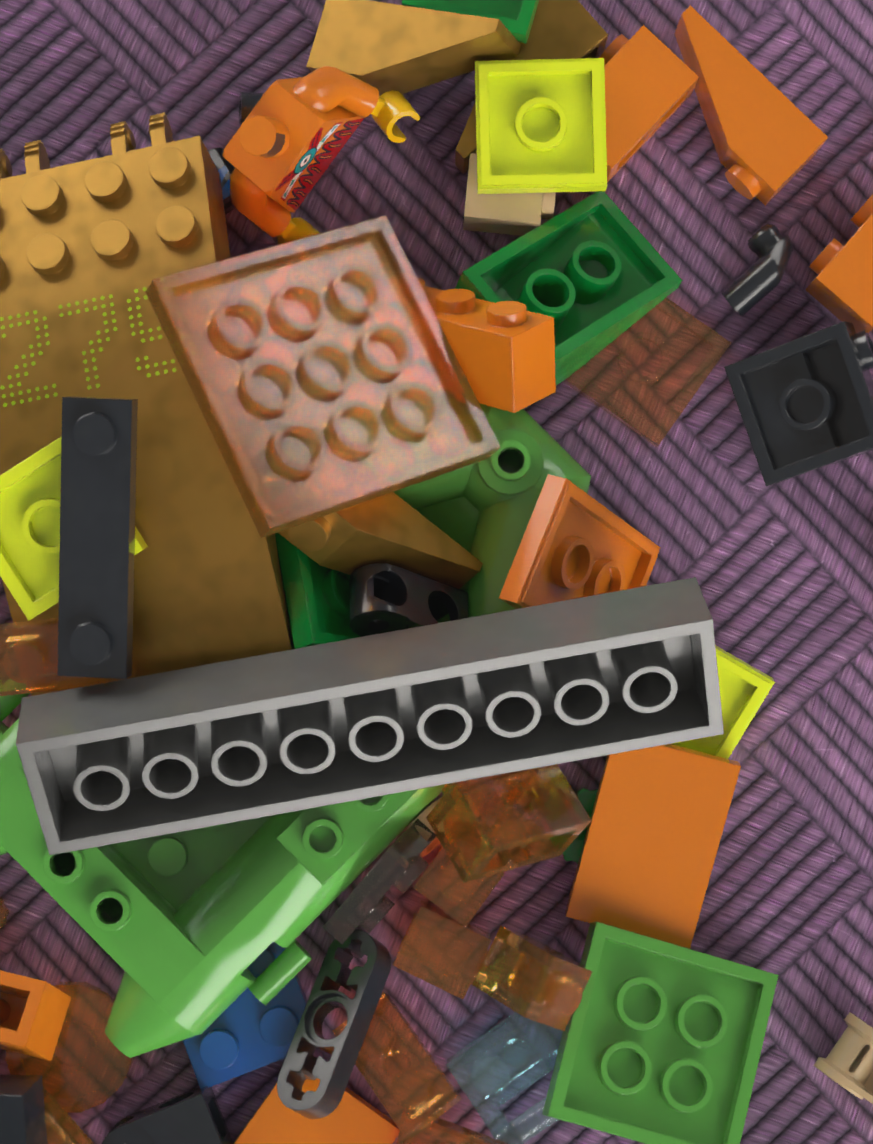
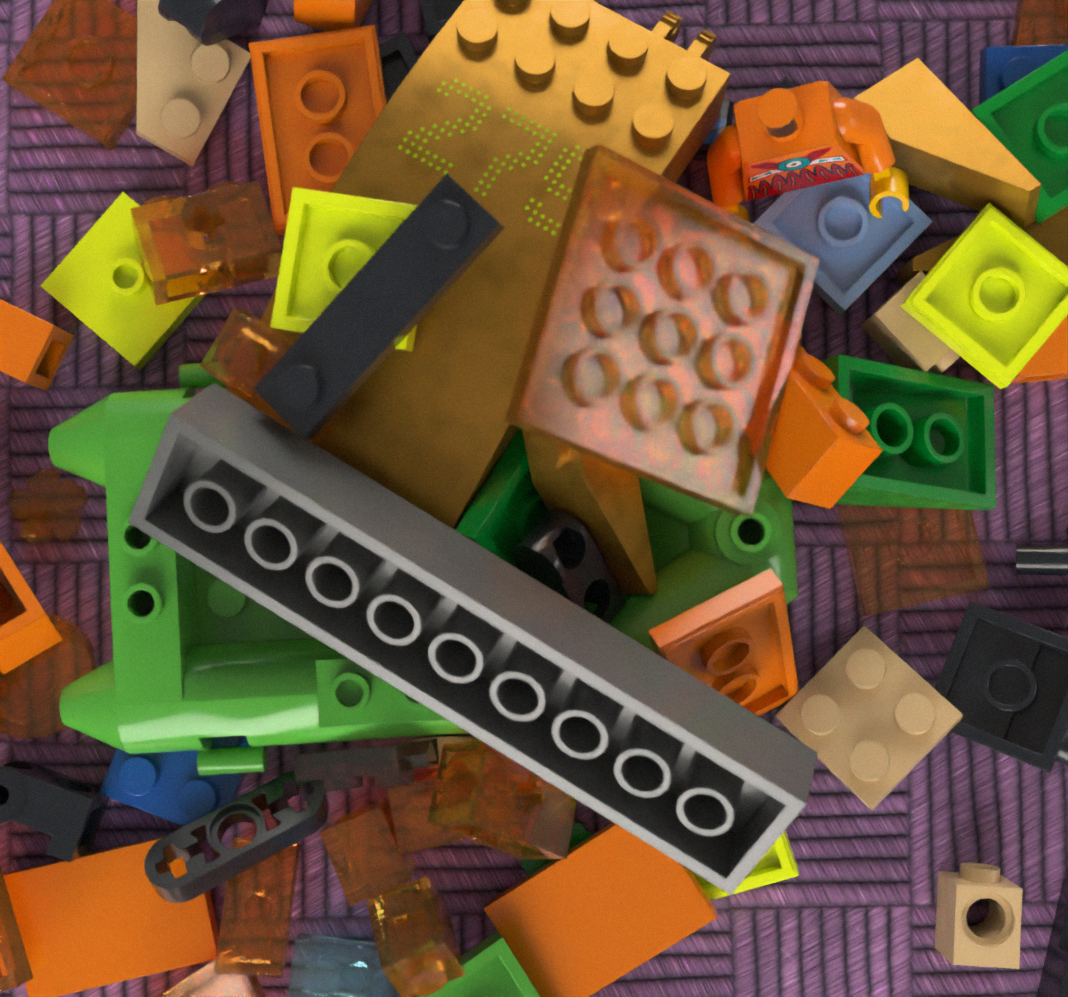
camera: 45 degrees right, 0 degrees up
none -> light blue plate [751,173,933,315]
none -> tan plate [775,626,963,811]

